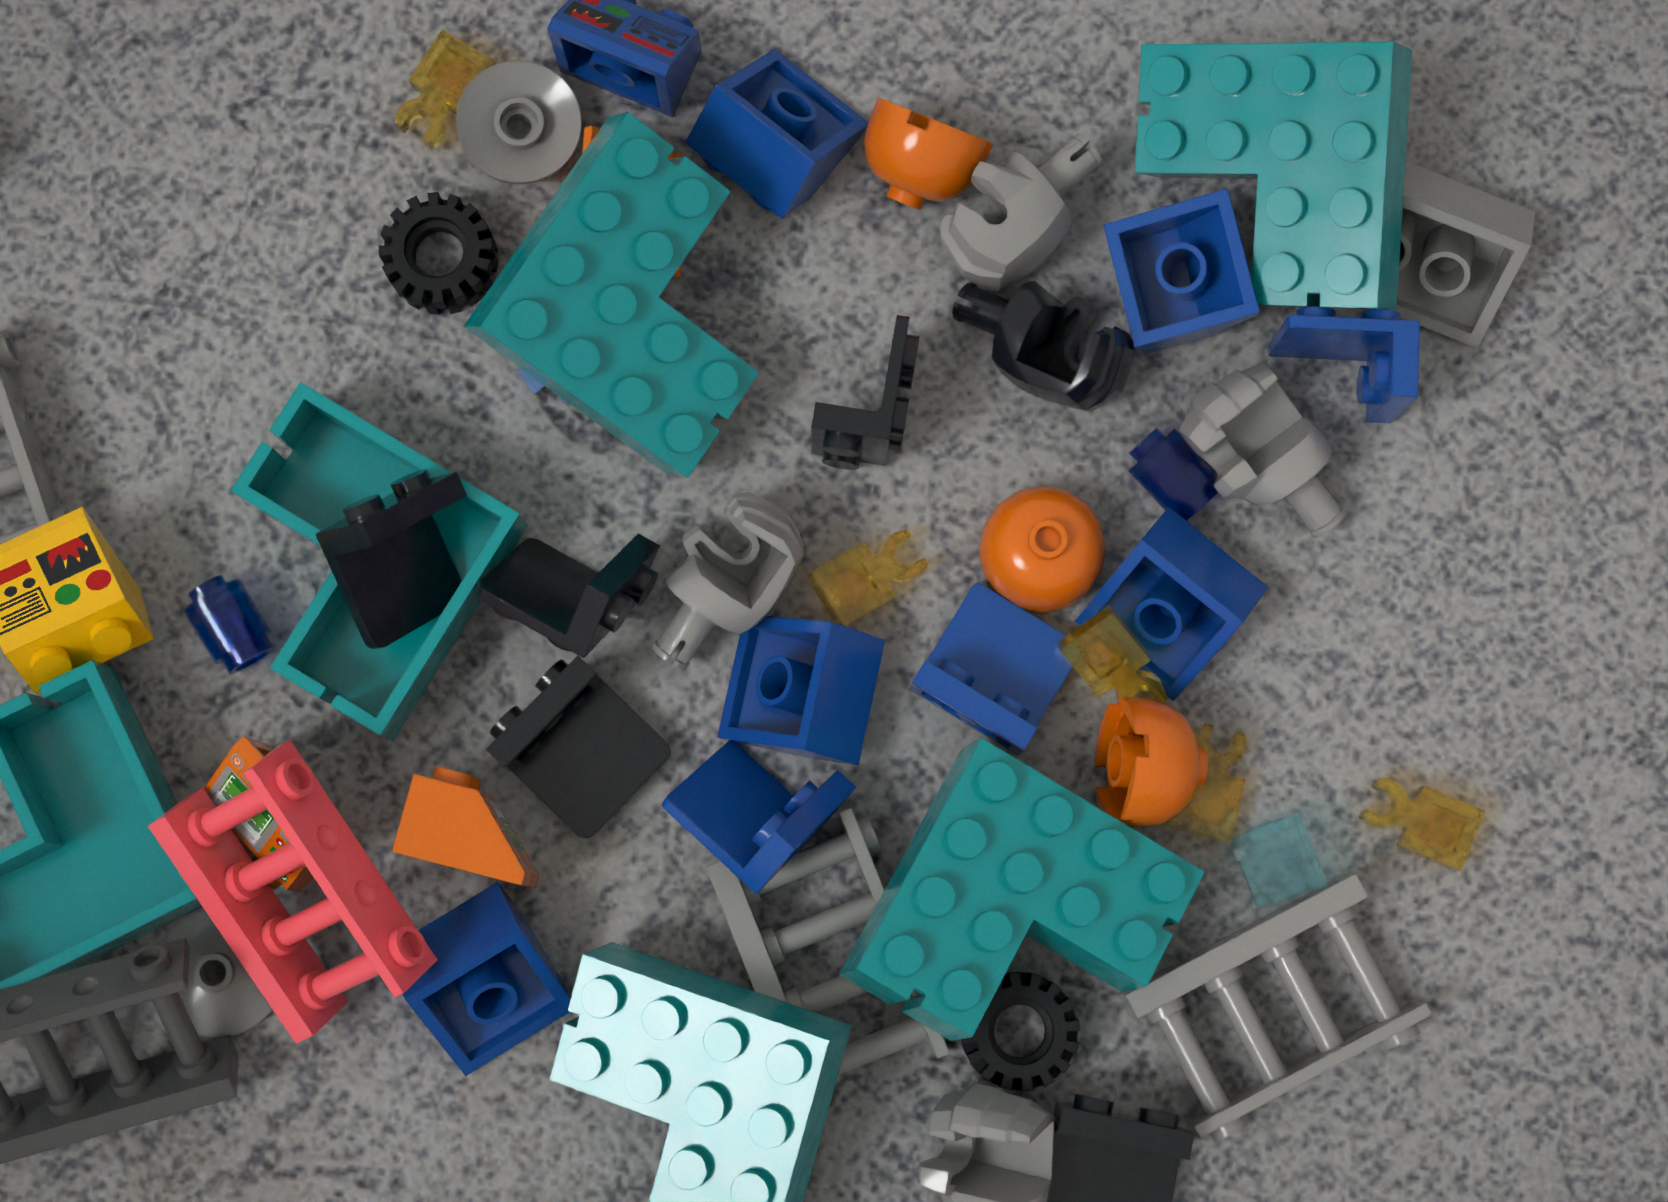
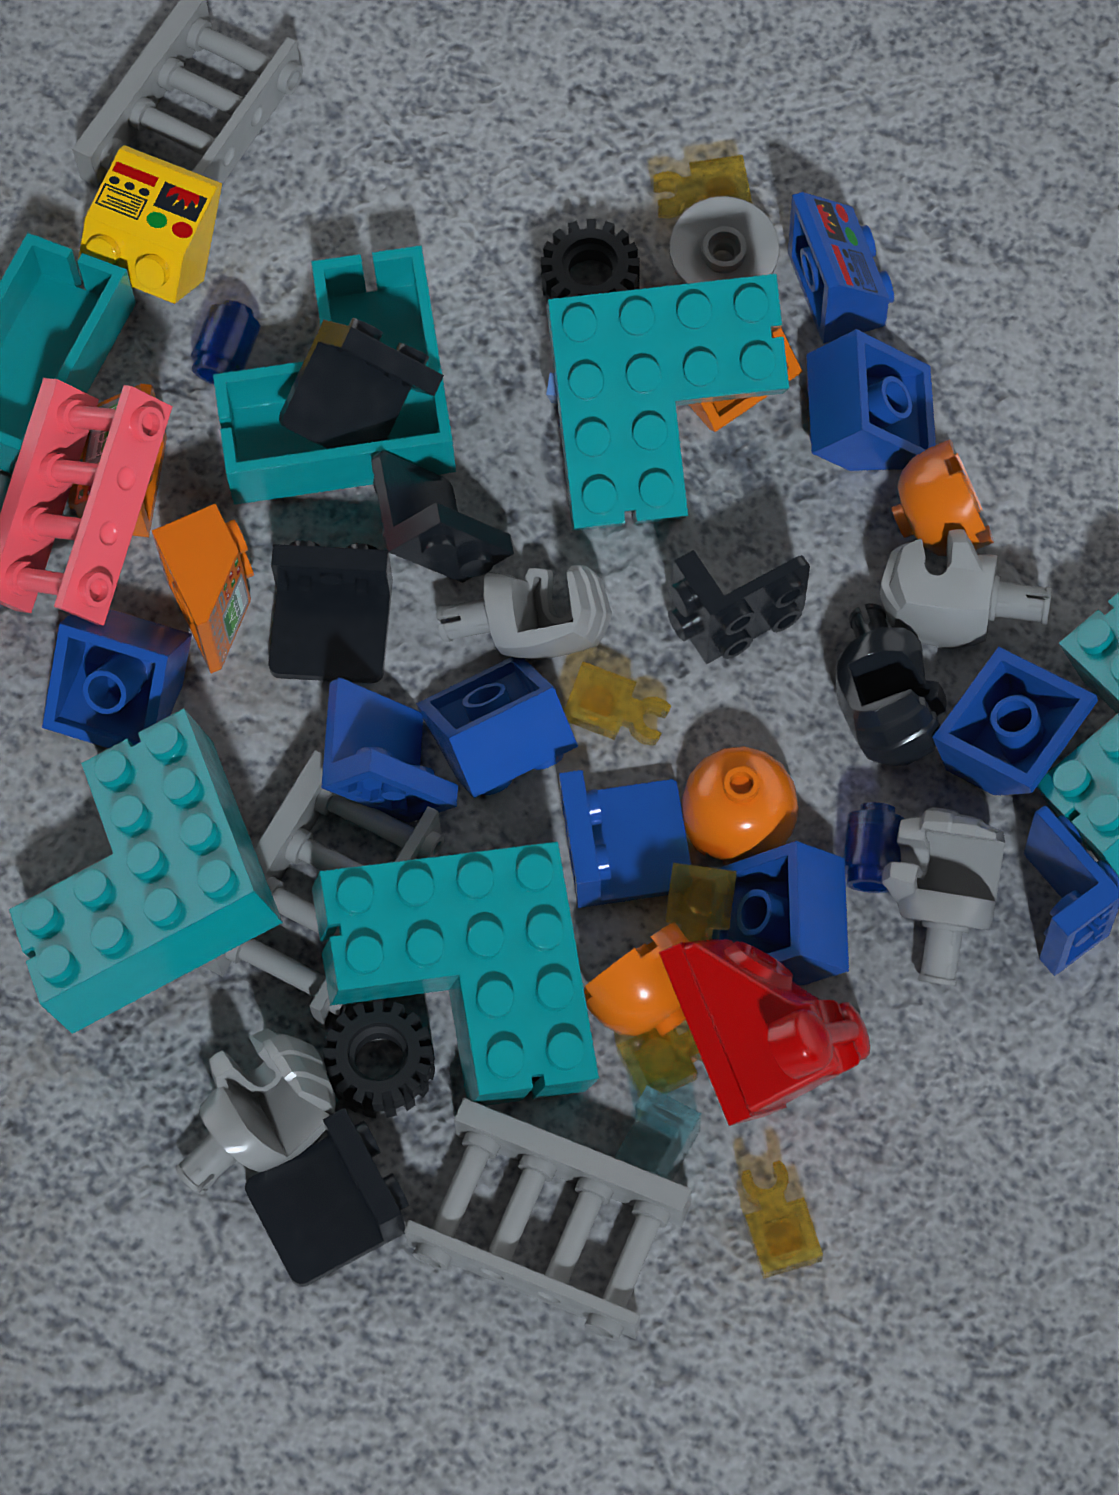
camera: 55 degrees right, 15 degrees down
none -> red piece [659,939,871,1126]

